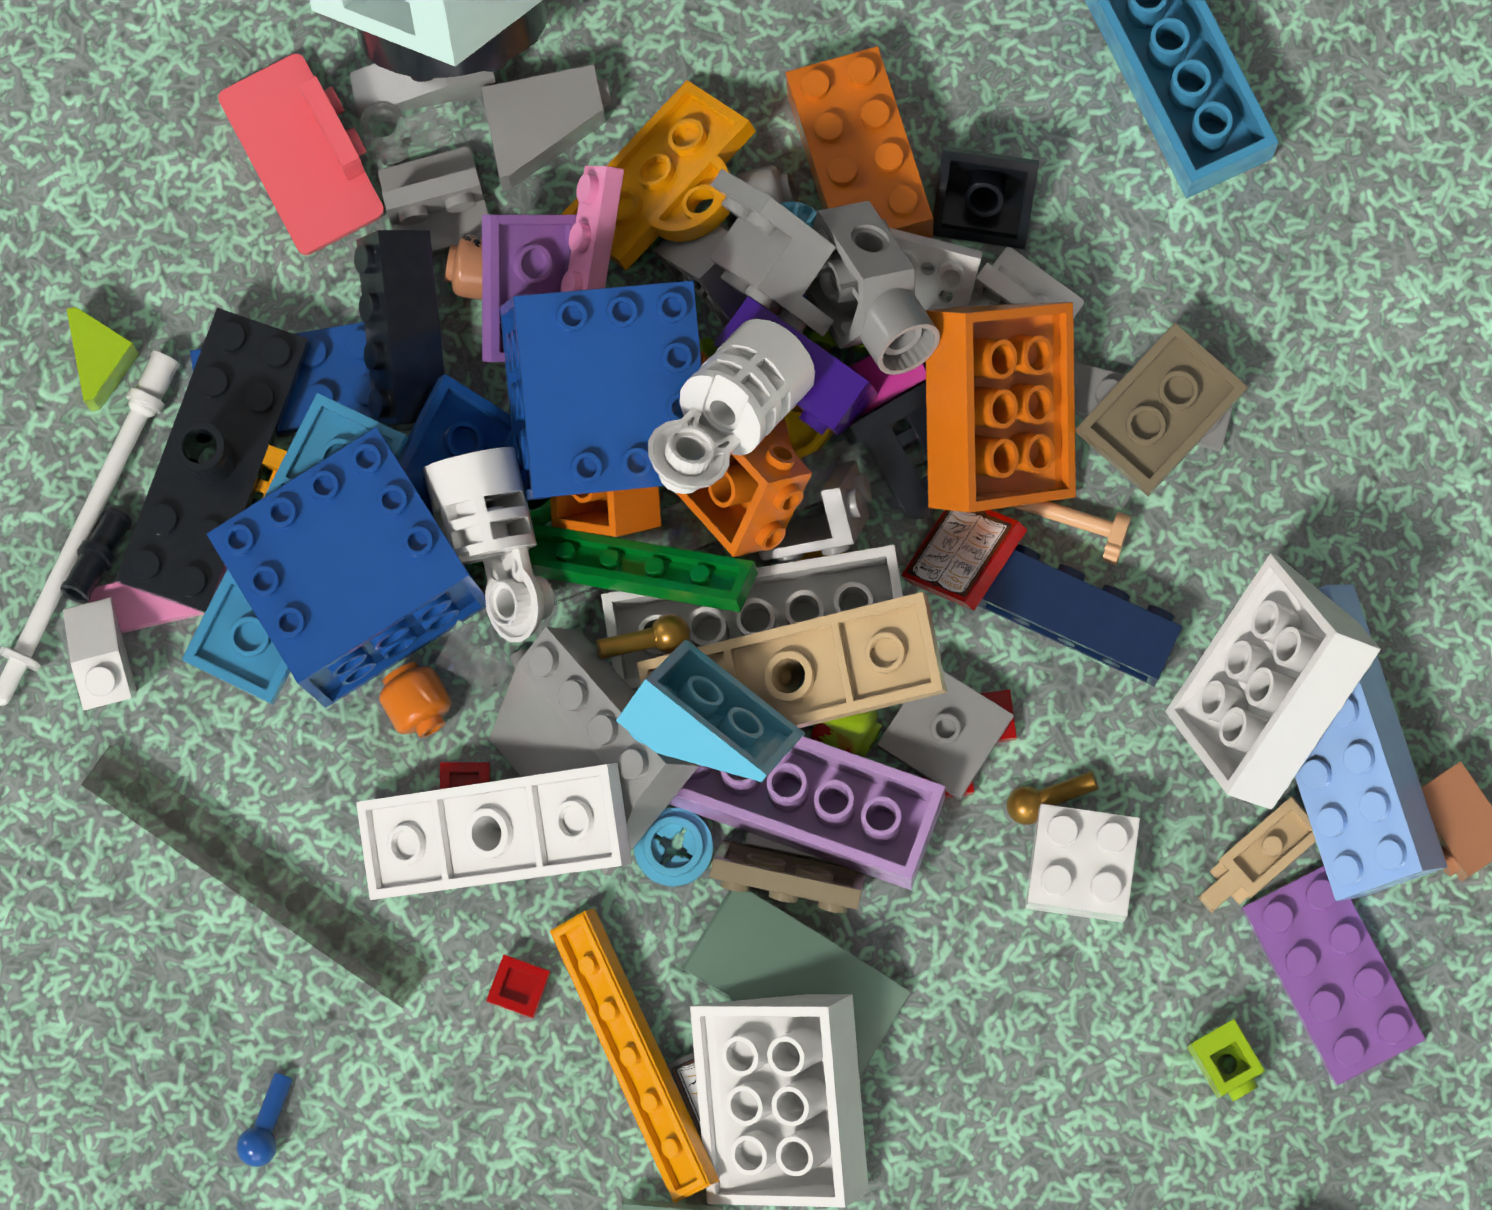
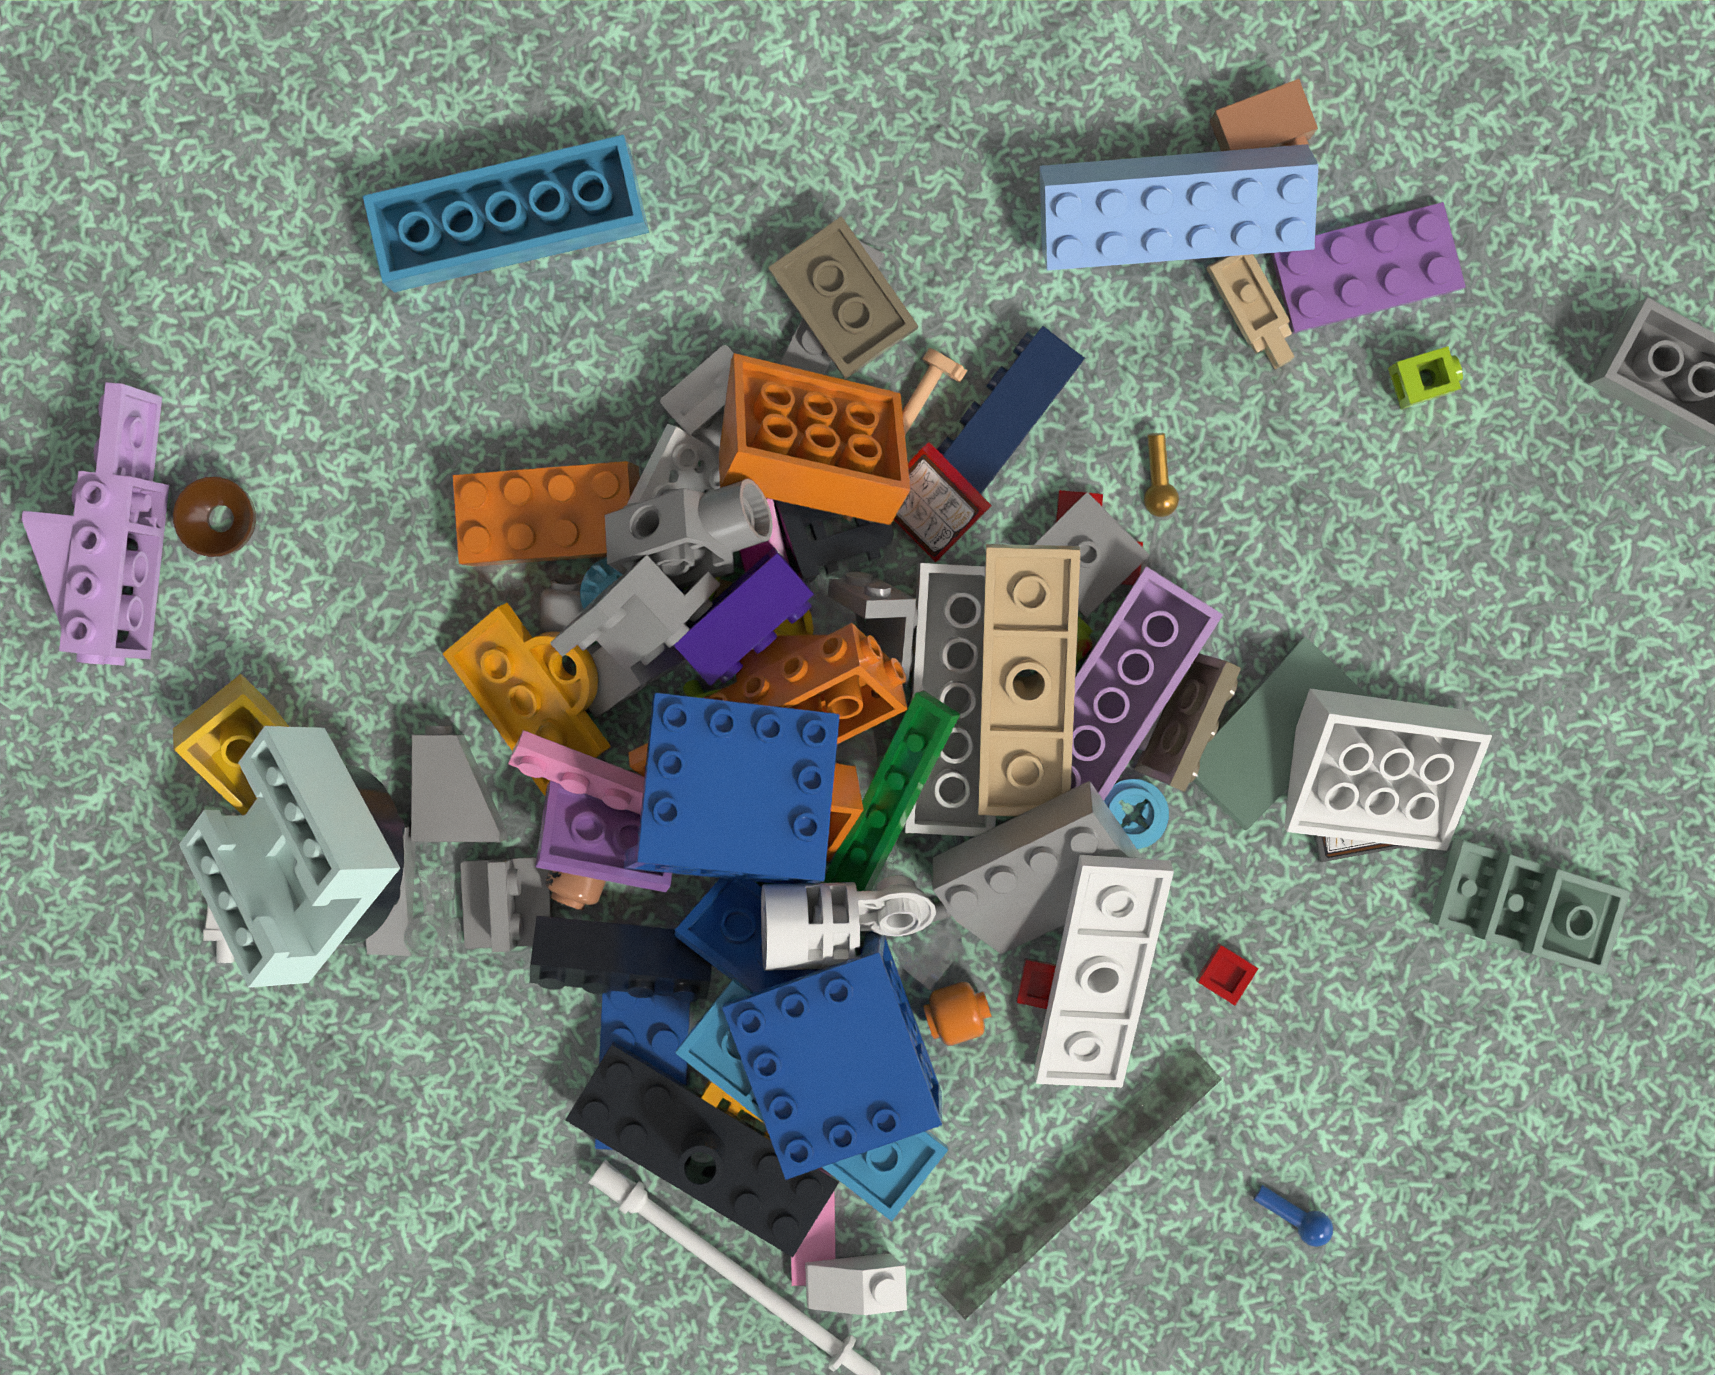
camera: 85 degrees left, 10 degrees up
black pin [60,507,132,604] -> none
lime slope [66,307,139,411] -> none
coral bracket [218,54,384,256] -> none
light orange tile [550,908,720,1203] -> none
pearl gold bar [596,614,690,659] -> none
medium azure slope [616,639,805,782] -> none
white cylinder [648,319,815,494] -> none
black slope [933,146,1039,249] -> none
white piece [1025,804,1140,923] -> none
white slope [1165,553,1381,810] -> none

